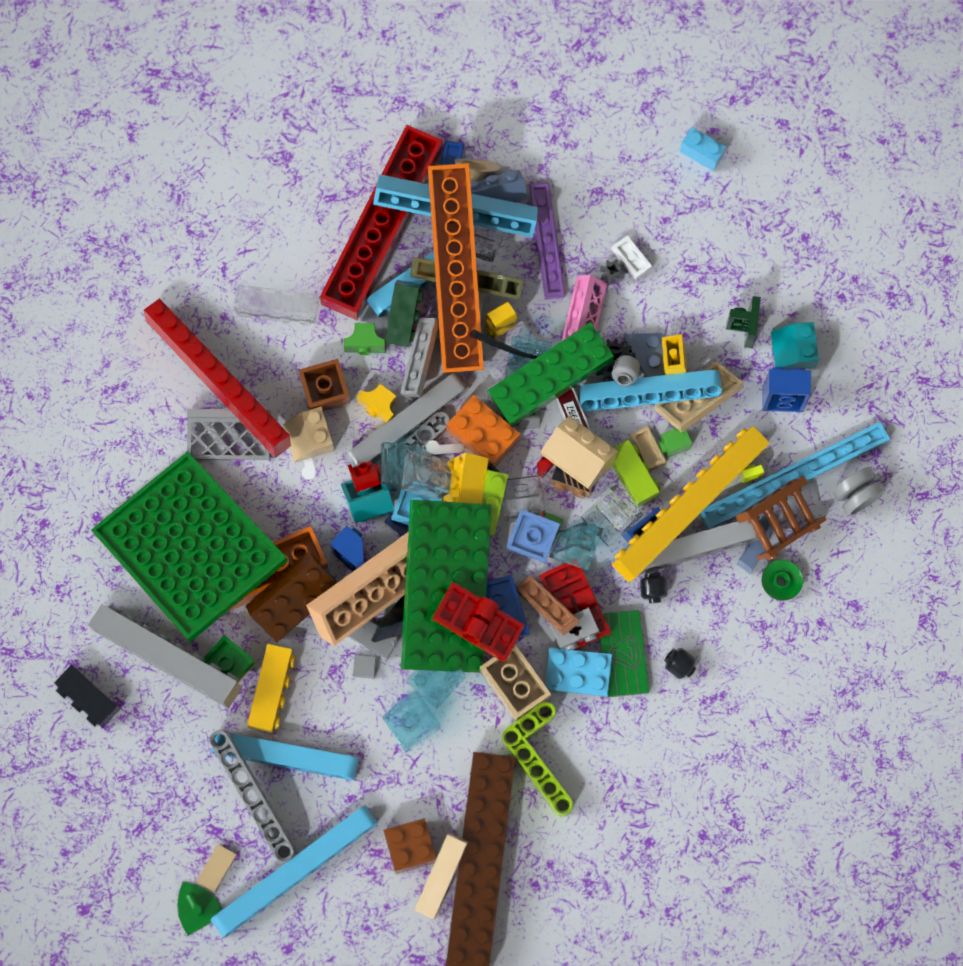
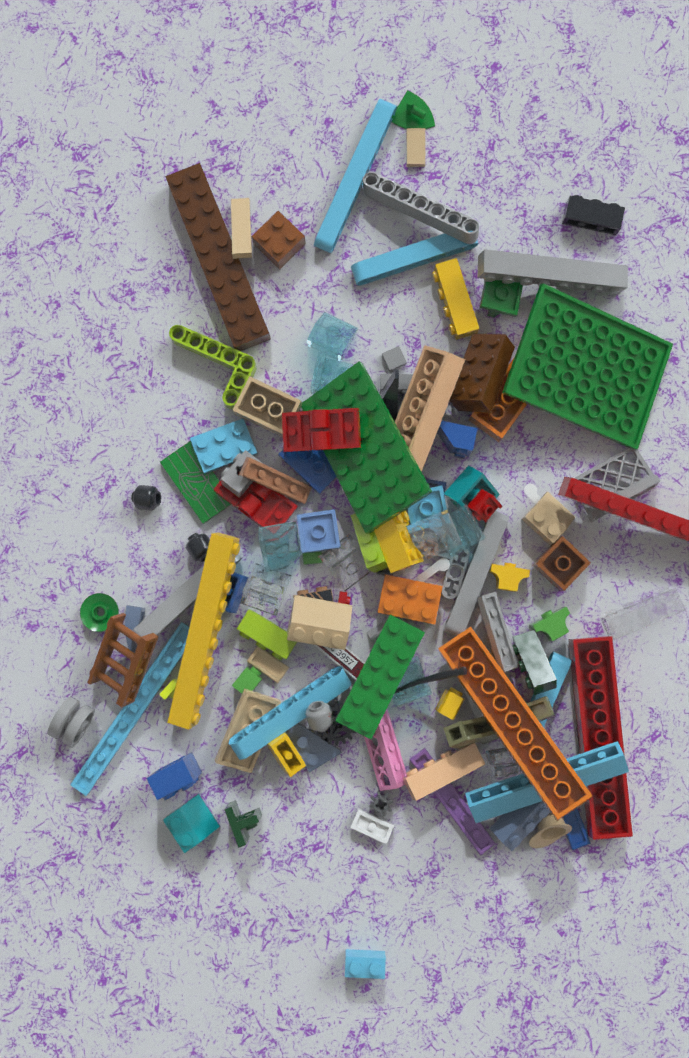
camera: 155 degrees right, 10 degrees up
none -> light nougat brick [402,743,485,801]

